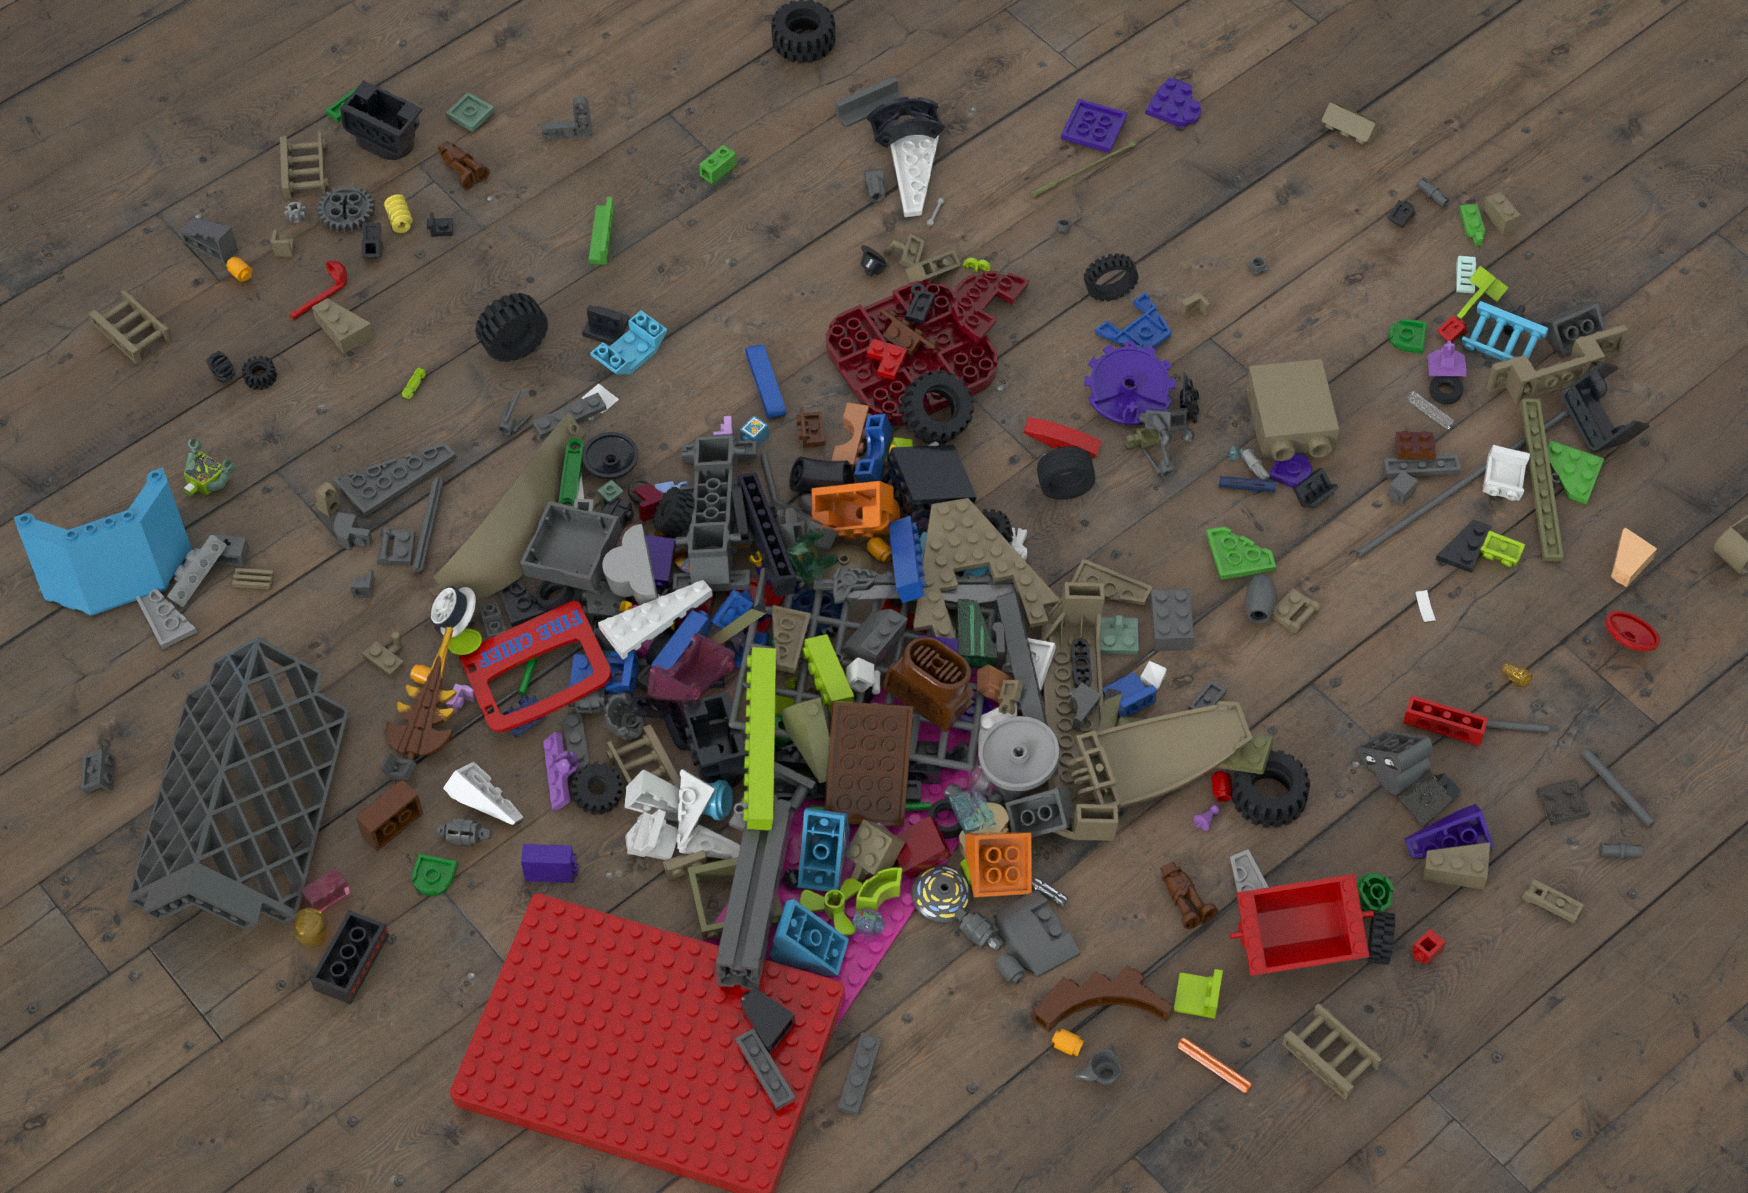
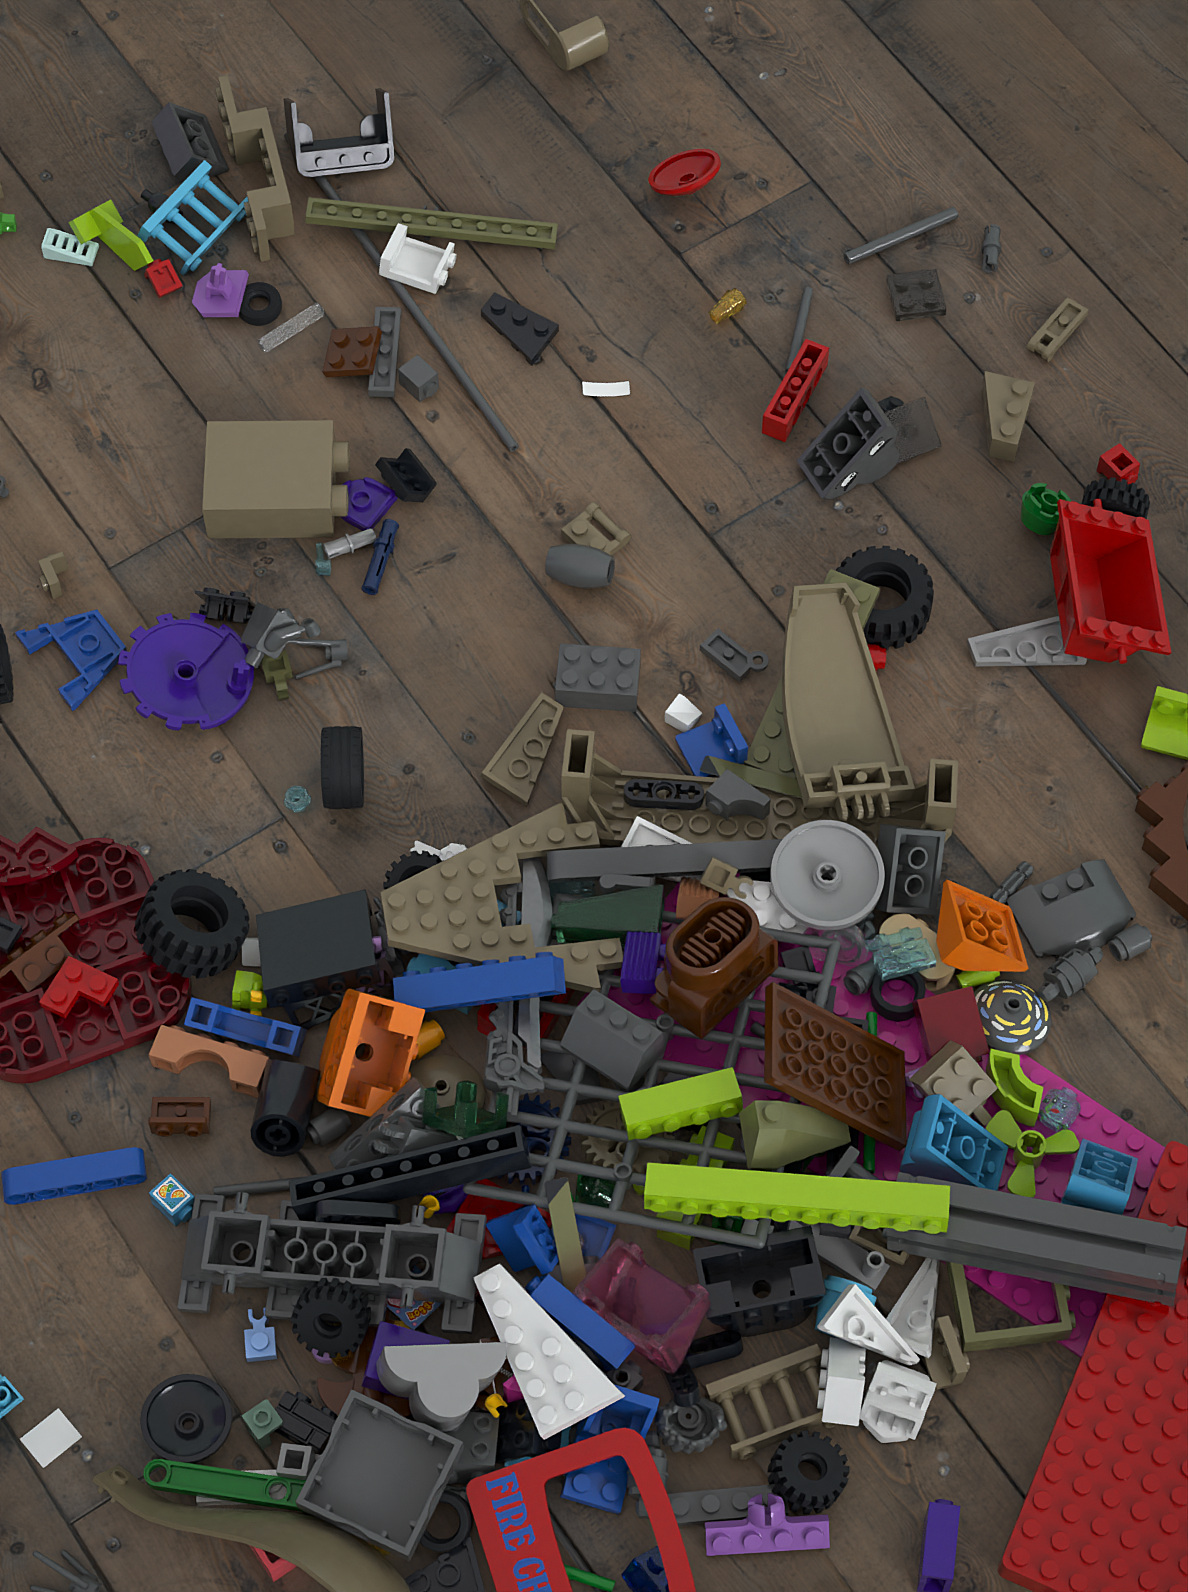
camera: 85 degrees left, 5 degrees up
dark grey plate [532,393,607,439] -> none
dark red piece [628,479,667,522] -> none
lavender bracket [713,416,733,436] -> none
dark tan wing [772,605,811,674] -> none
white brick [846,657,881,694] -> none
red slope [1023,417,1101,458] -> none
sand green hinge [1100,615,1139,655] -> none
reddish brown piece [1160,862,1218,929] -> none
medium lavender piece [1193,804,1220,831] -> none
bright green plate [1206,527,1276,580] -> none
green tile [1388,319,1427,354] -> none
dark purple wedge [1404,804,1494,858] -> none
lime bracket [1480,531,1525,567] -> none
bright green plate [1547,440,1604,505] -> none
light nougat slope [1611,528,1657,587] -> none

